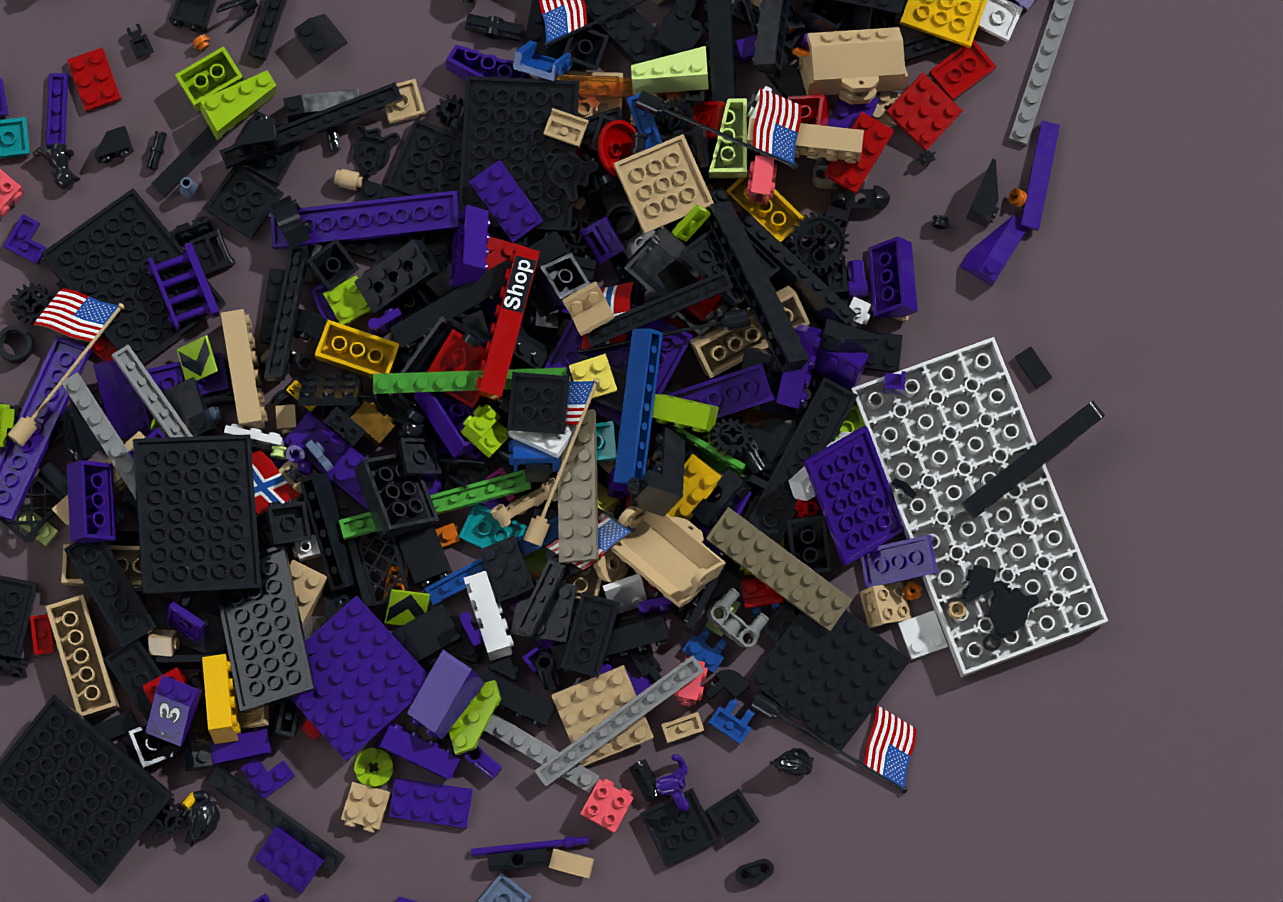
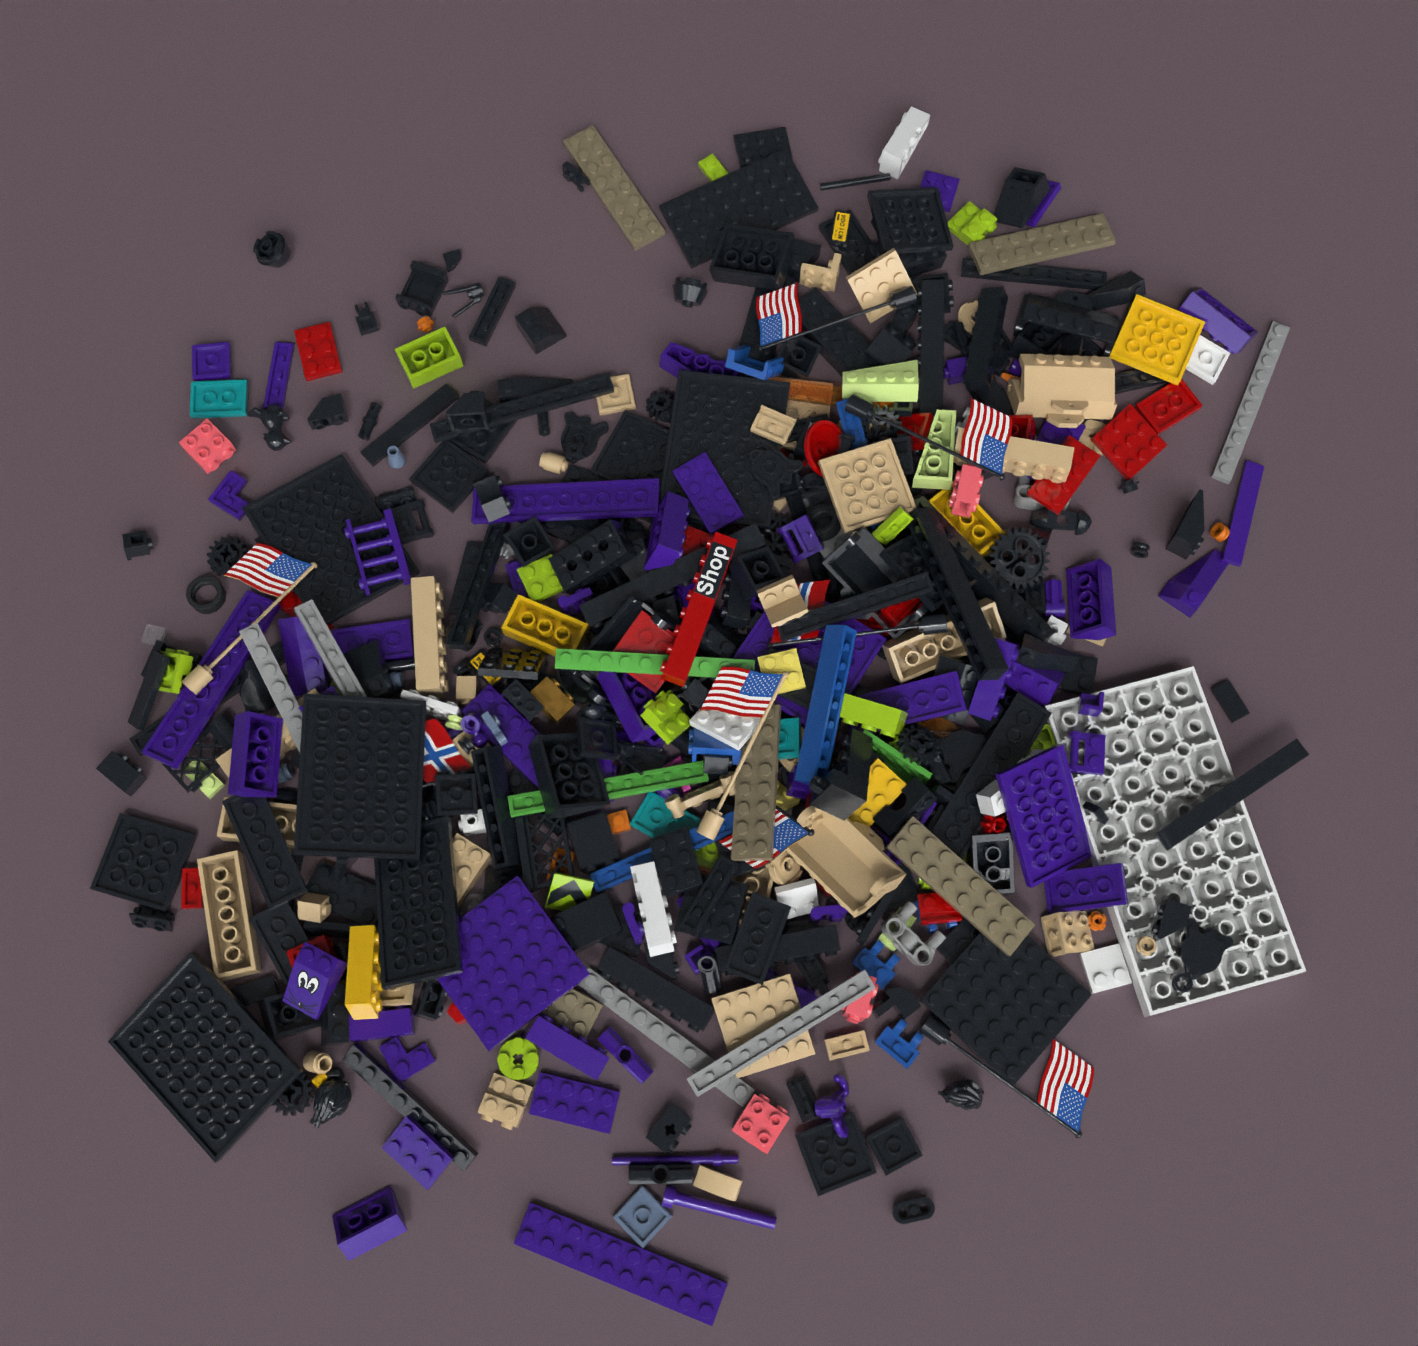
camera: 10 degrees right, 5 degrees down
dark purple plate [166,601,205,643] -> none
lime piece [177,335,218,381] -> none
lime wedge [200,70,276,141] -> none
dark purple slope [407,650,485,740] -> none
lime plate [449,680,501,755] -> none
black piece [465,13,523,42] -> none
black plate [507,372,571,435] -> none
none -> tan brick [303,1051,332,1074]
none -> black brick [646,1103,692,1154]
none -> dark purple piece [661,1184,777,1230]
none -> dark purple plate [1069,731,1106,775]

